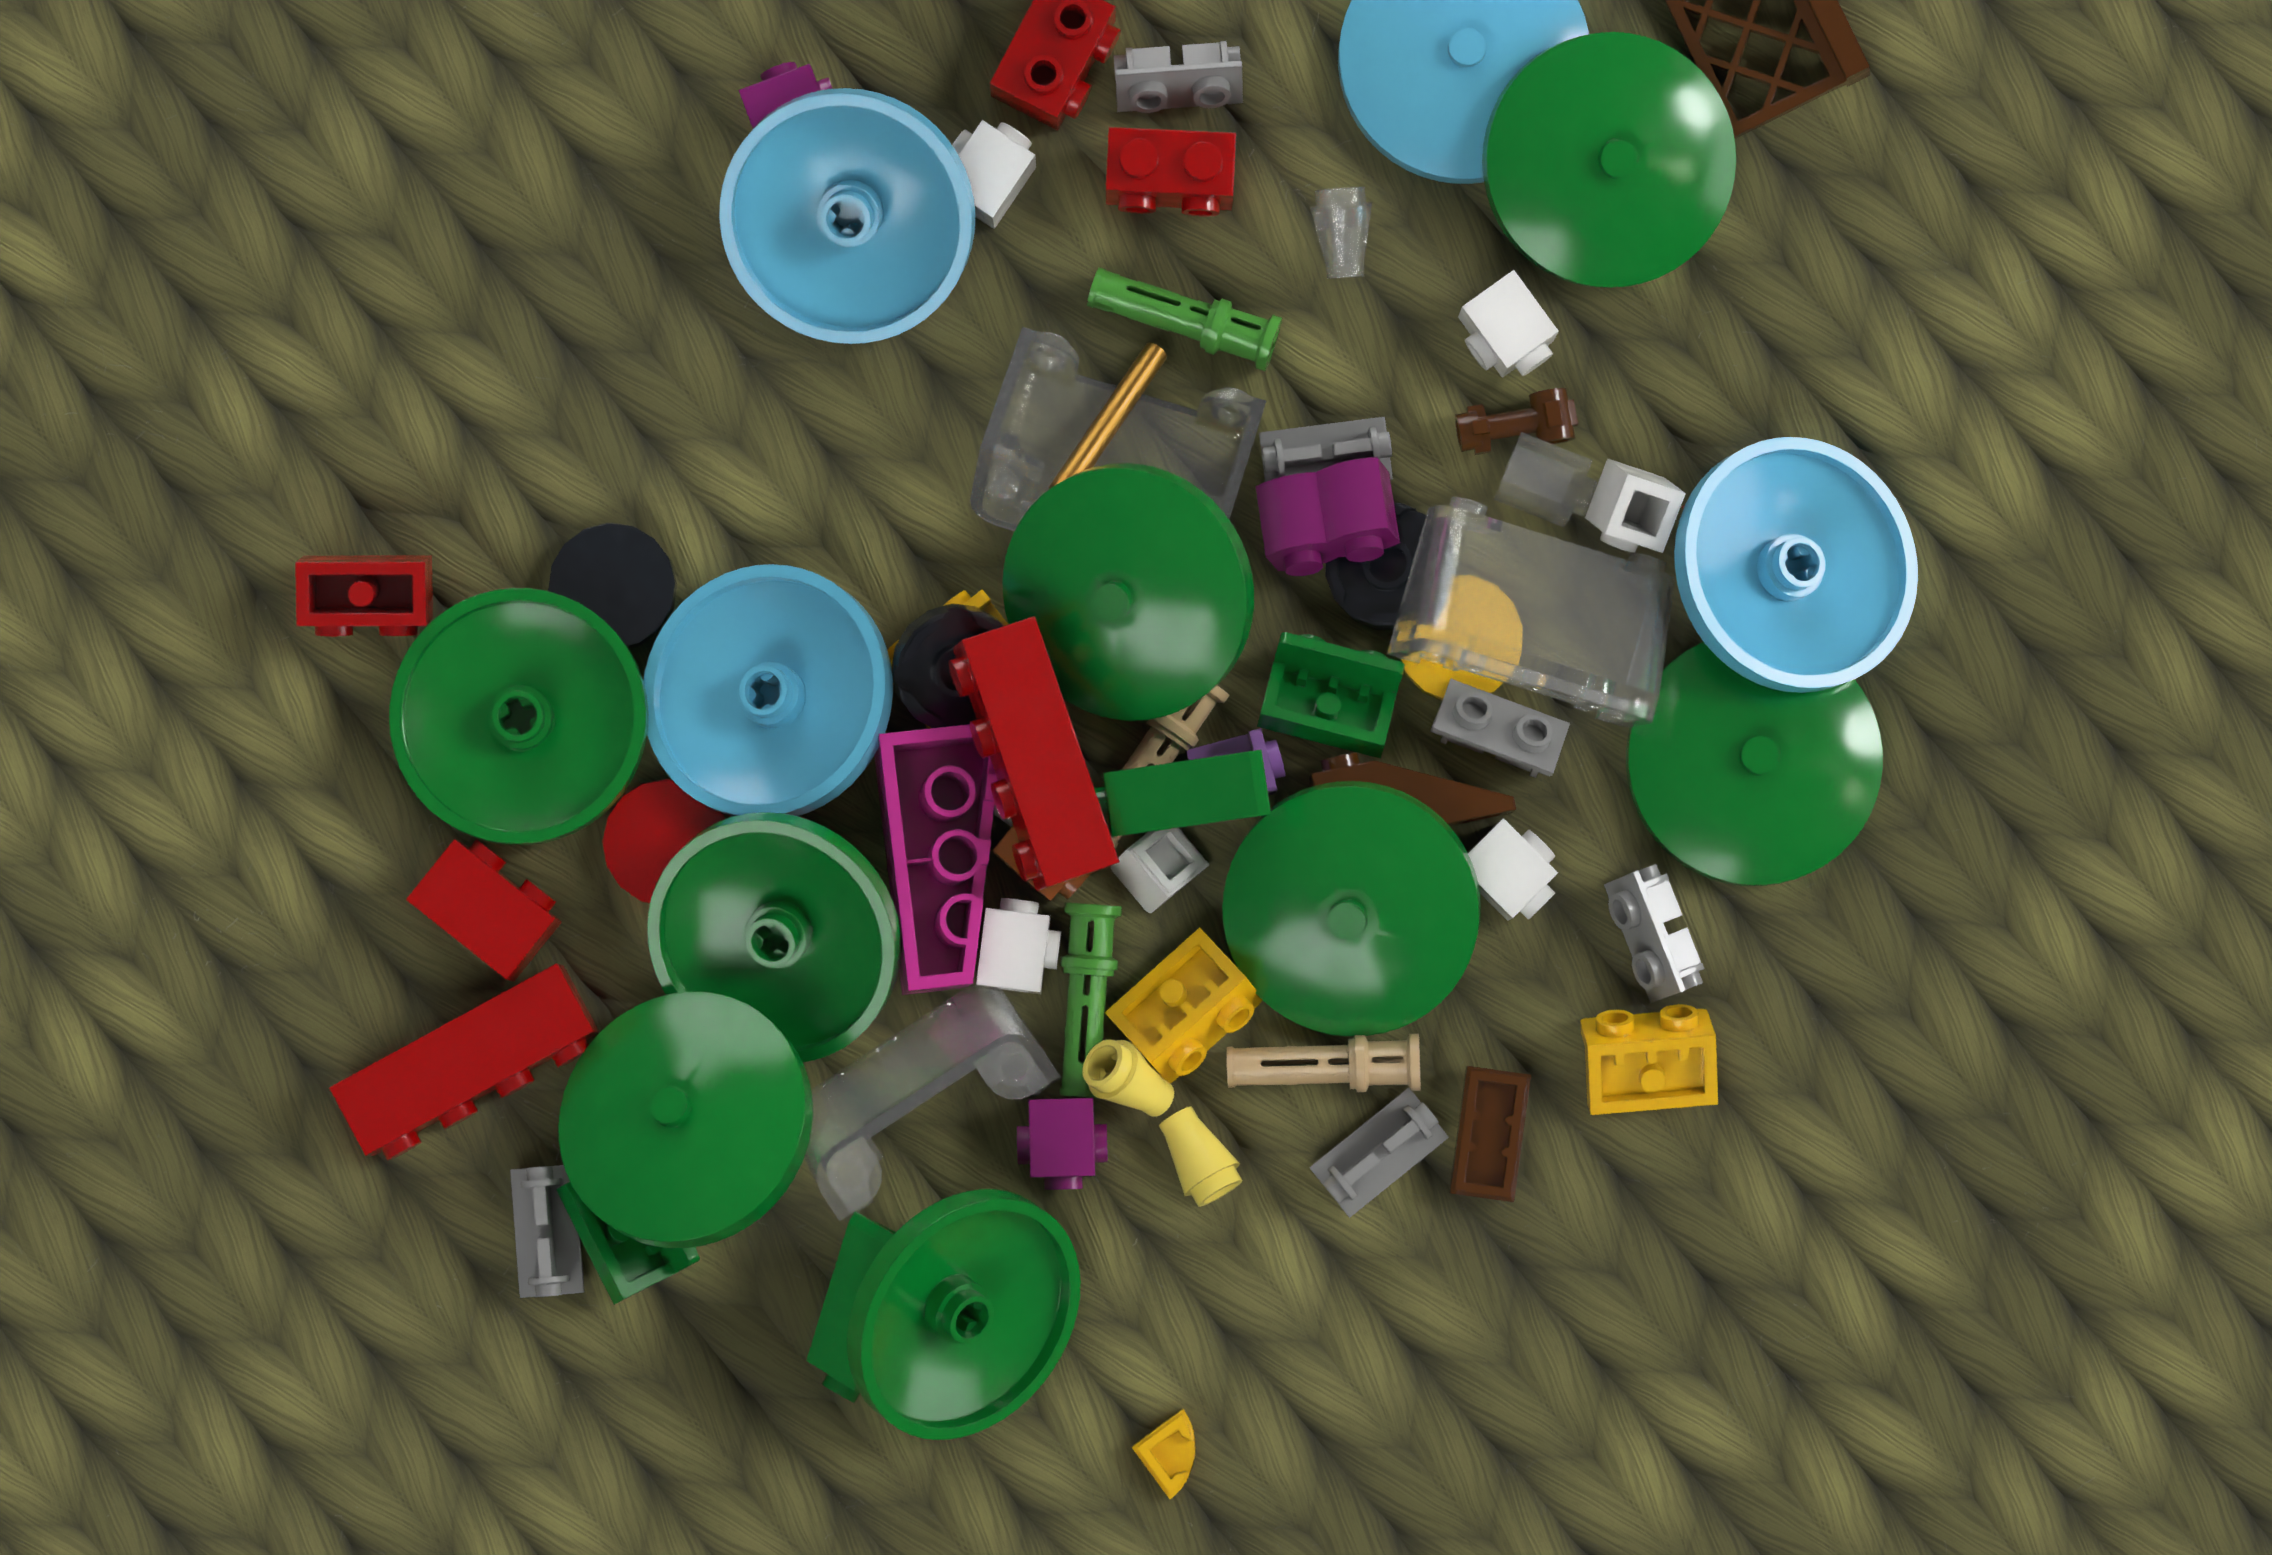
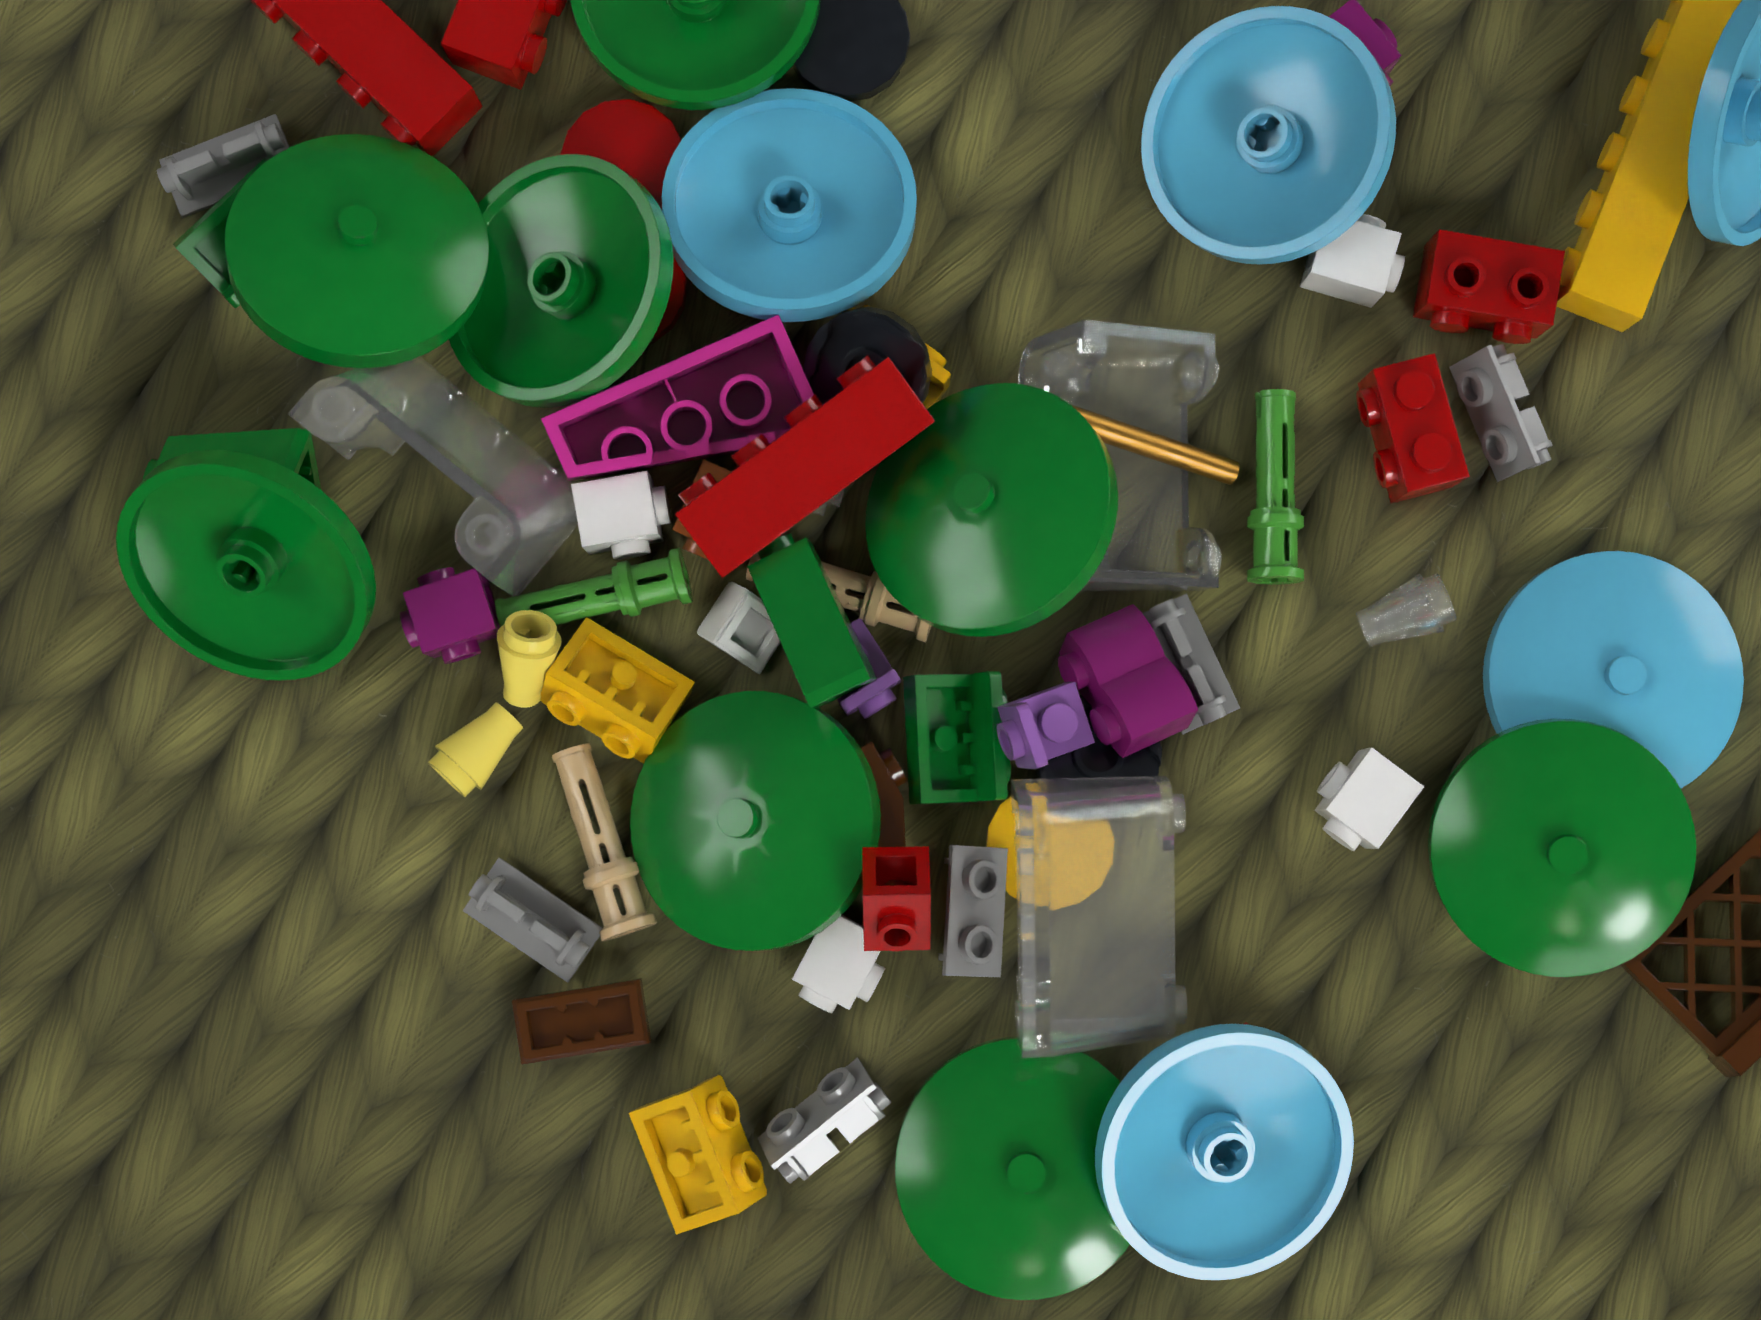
camera: 75 degrees right, 0 degrees up
yellow tile [1132,1408,1196,1499] -> none
reddish brown bar [1455,388,1578,455] -> none
clear brick [1494,432,1597,527] -> none
white brick [1585,458,1686,553] -> none
none -> red brick [862,846,931,951]
none -> medium lavender bracket [997,681,1095,769]

